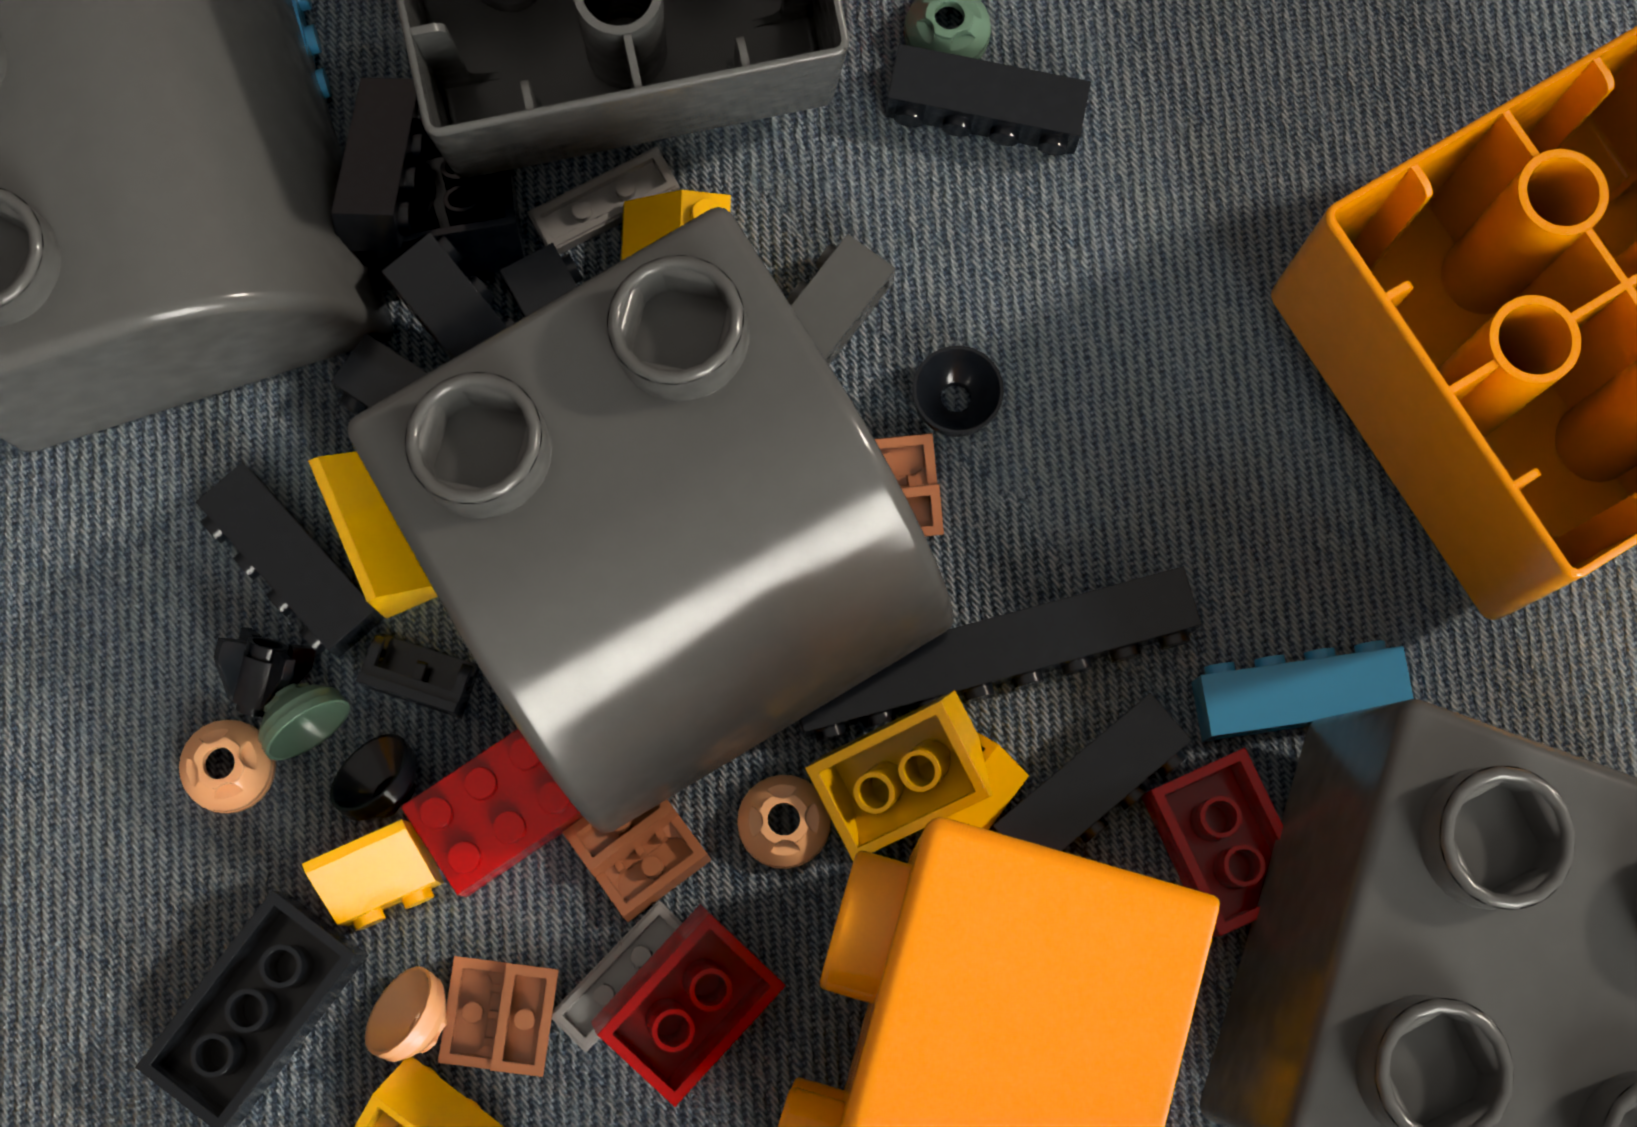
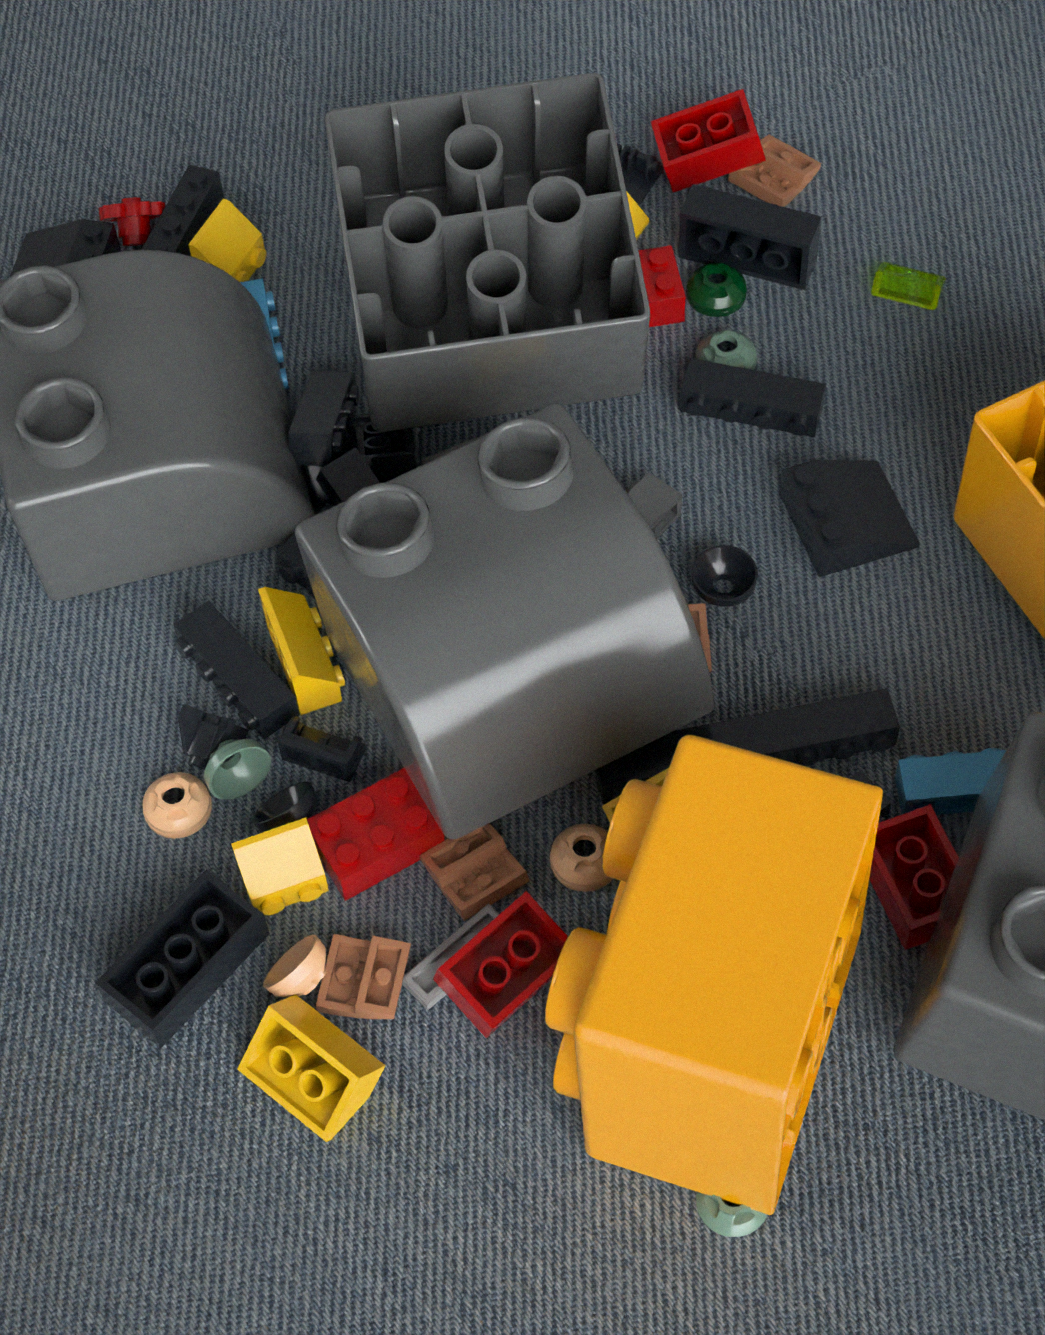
camera: 10 degrees right, 20 degrees down
none -> black slope [779,460,920,577]

